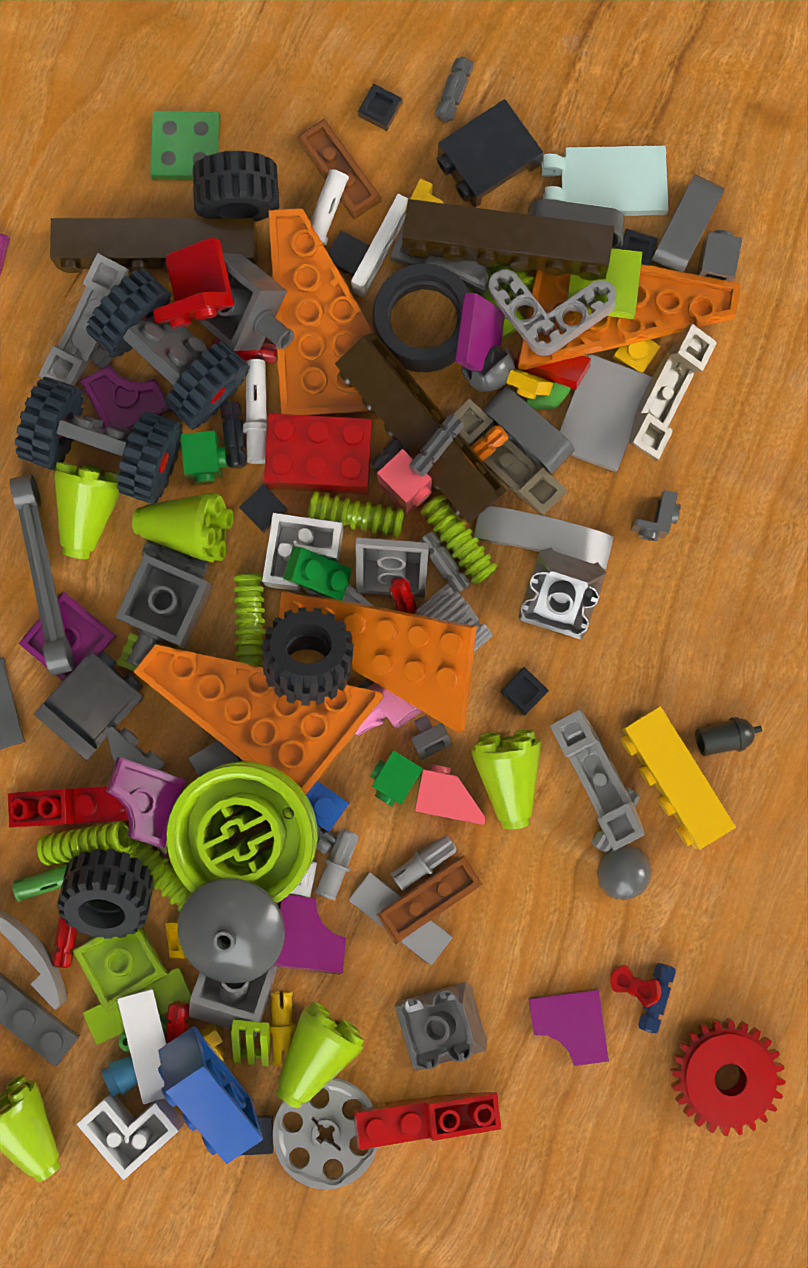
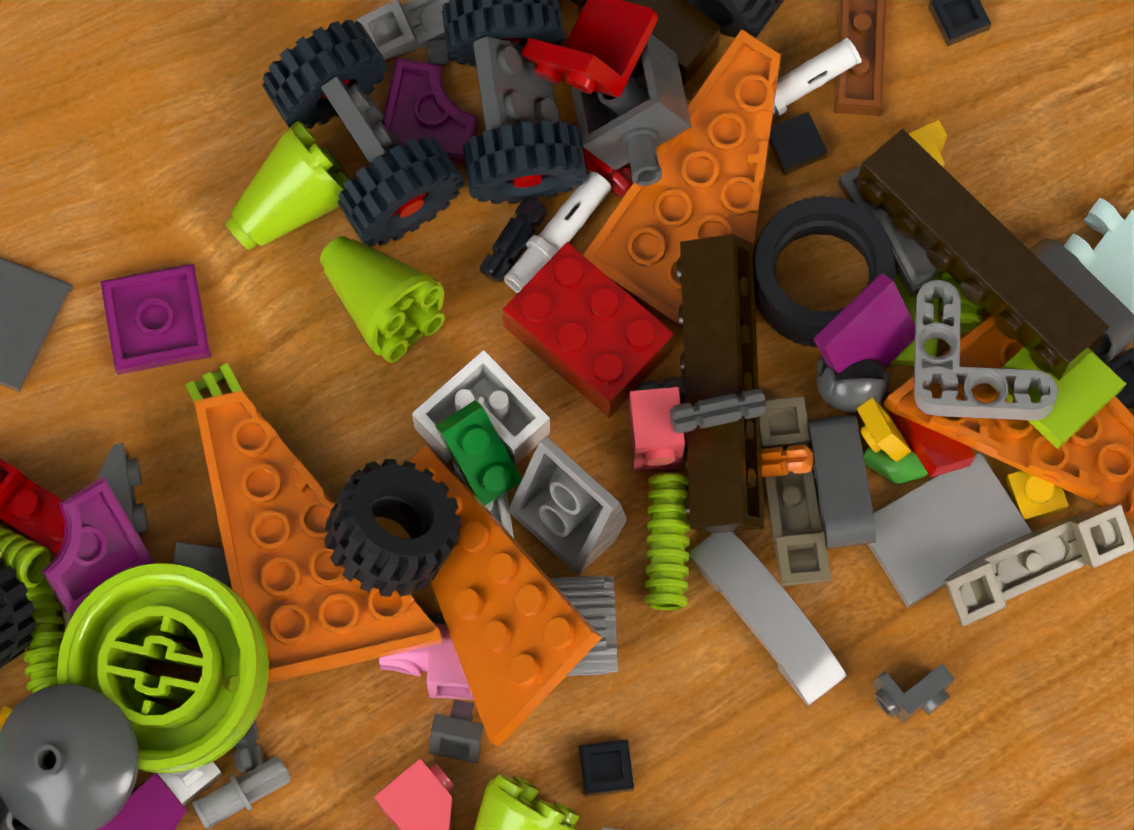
camera: 35 degrees right, 10 degrees down
dark grey piece [10,474,74,675] -> none
black panel [34,649,144,760] -> none
dark grey brick [116,554,213,666] -> none
dark grey axle [142,540,209,579] -> none
green brick [181,431,227,485] -> none
lime piece [233,573,266,667] -> none
black tile [239,484,288,533] -> none
blue bracket [306,781,350,832] -> none
lime piece [308,490,404,538] -> none
white tile [351,194,408,297] -> none
green brick [370,750,423,807] -> none
red axle [389,577,417,614] -> none
light grey axle [419,531,470,593] -> none
dark grey axle [435,56,474,122] -> none
black panel [436,99,543,208] -> none
flat silver slope [518,547,606,639] -> none

